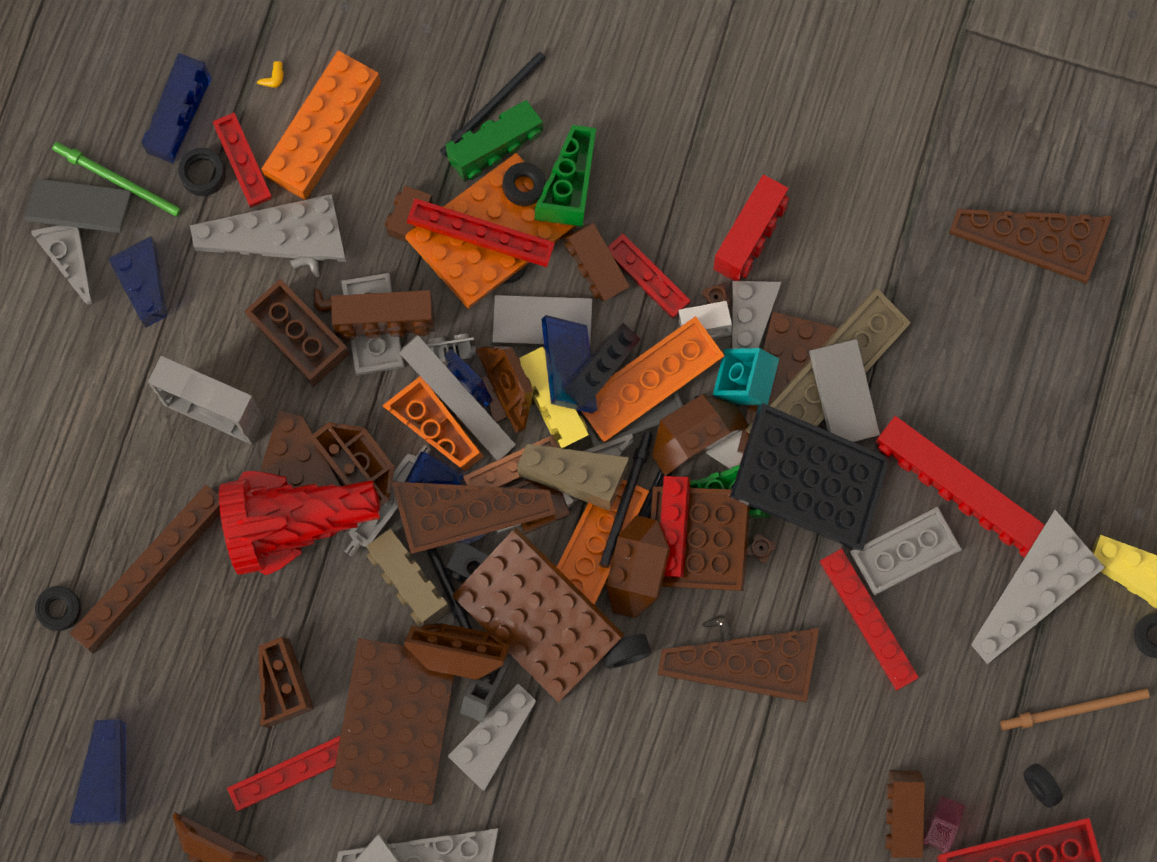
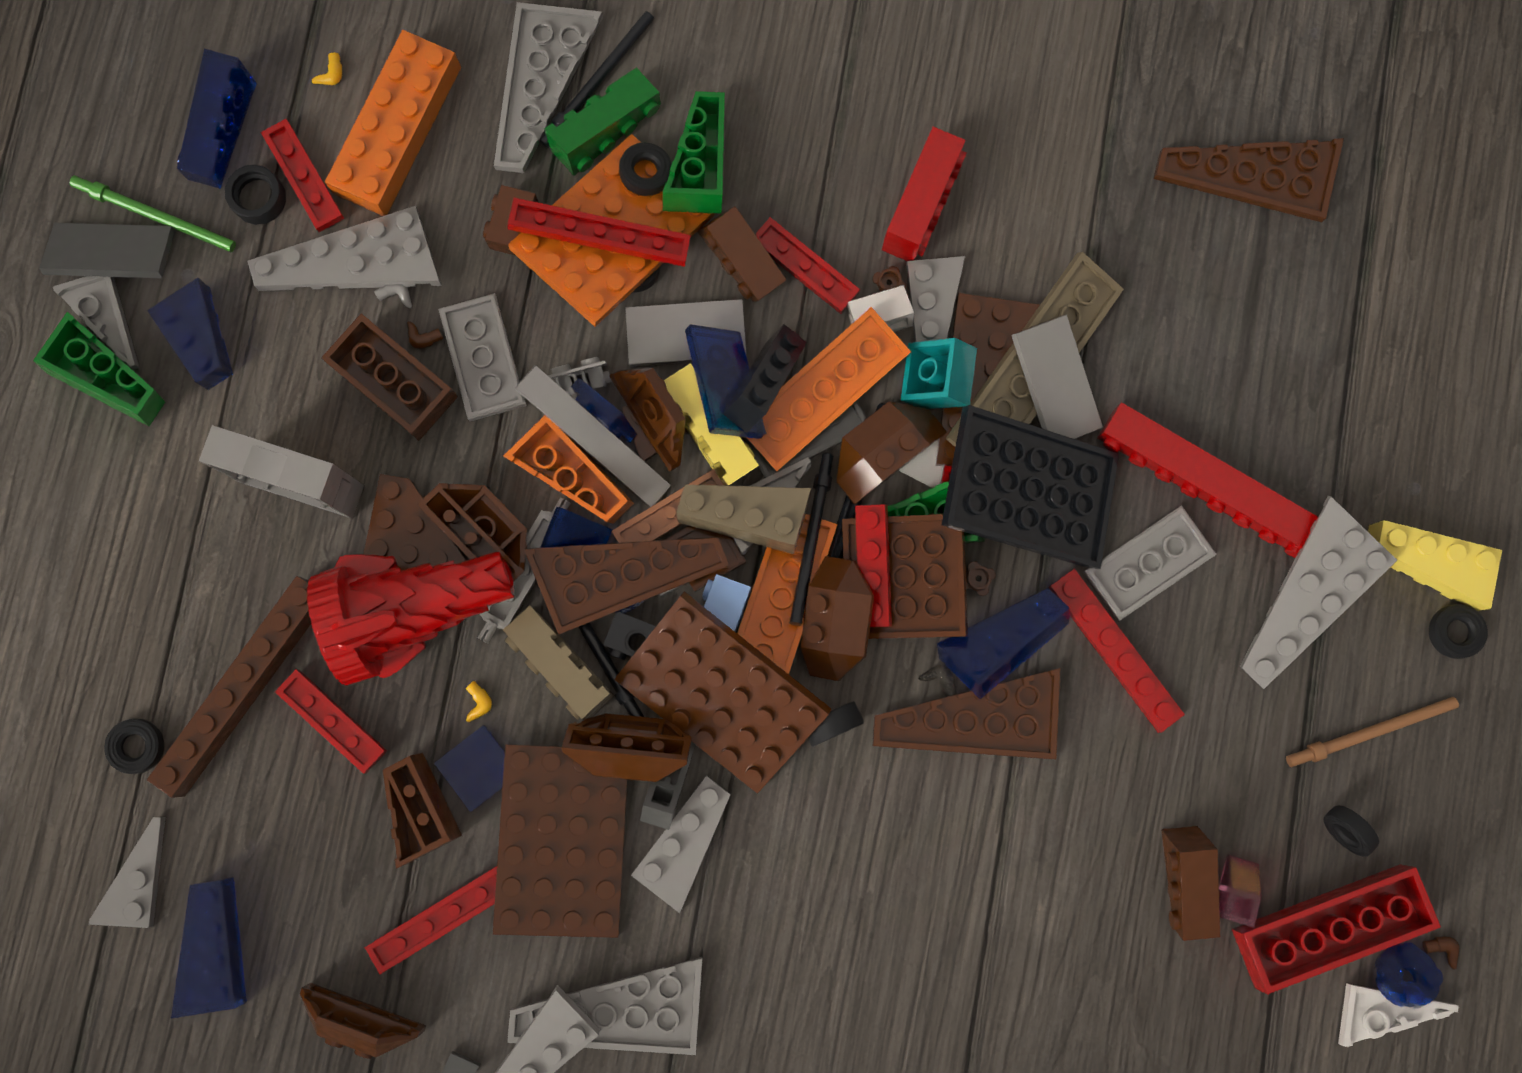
camera: 15 degrees left, 5 degrees up
reddish brown brick [331,290,435,340] -> none
none -> green wedge [33,312,165,426]
none -> light grey wing [89,817,165,928]
none -> red plate [275,669,387,774]
none -> clear blue plate [434,725,505,812]
none -> yellow animal [466,681,492,722]
none -> light grey wing [494,2,603,173]
none -> light blue brick [702,574,751,632]
none -> clear blue wedge [937,588,1070,699]

